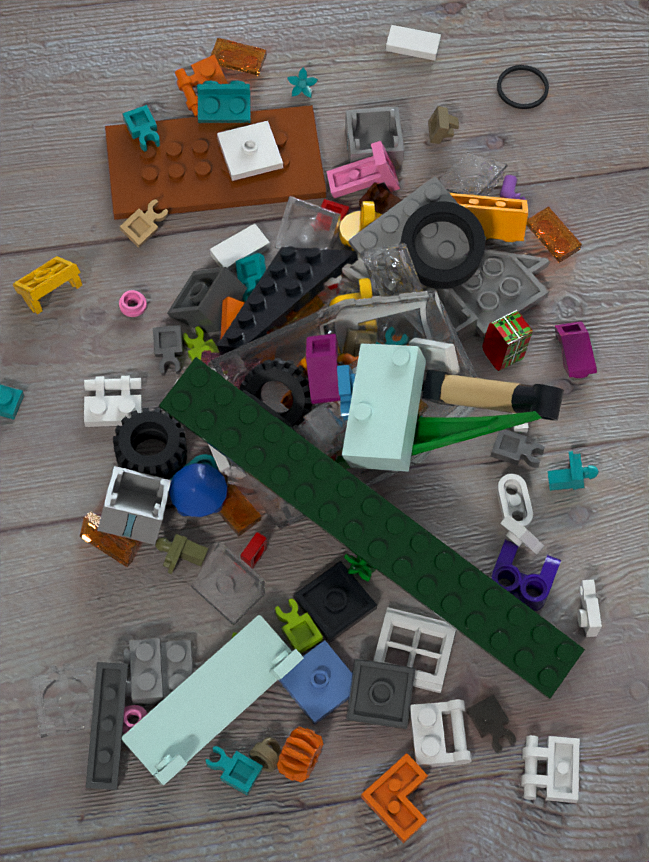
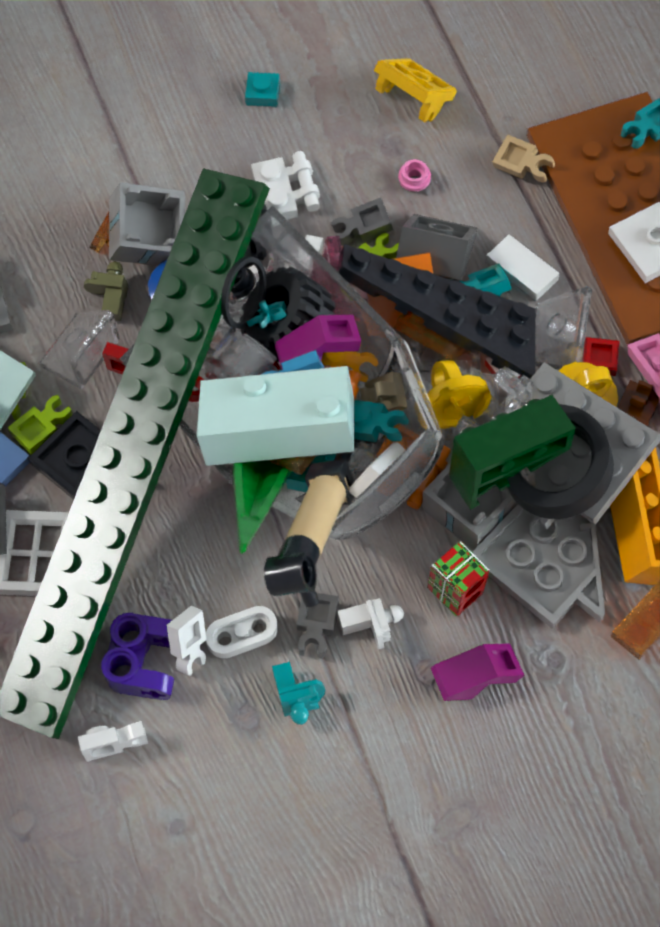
camera: 85 degrees right, 0 degrees up
none -> teal plant [247,300,287,329]
none -> dark green wedge [449,395,576,510]

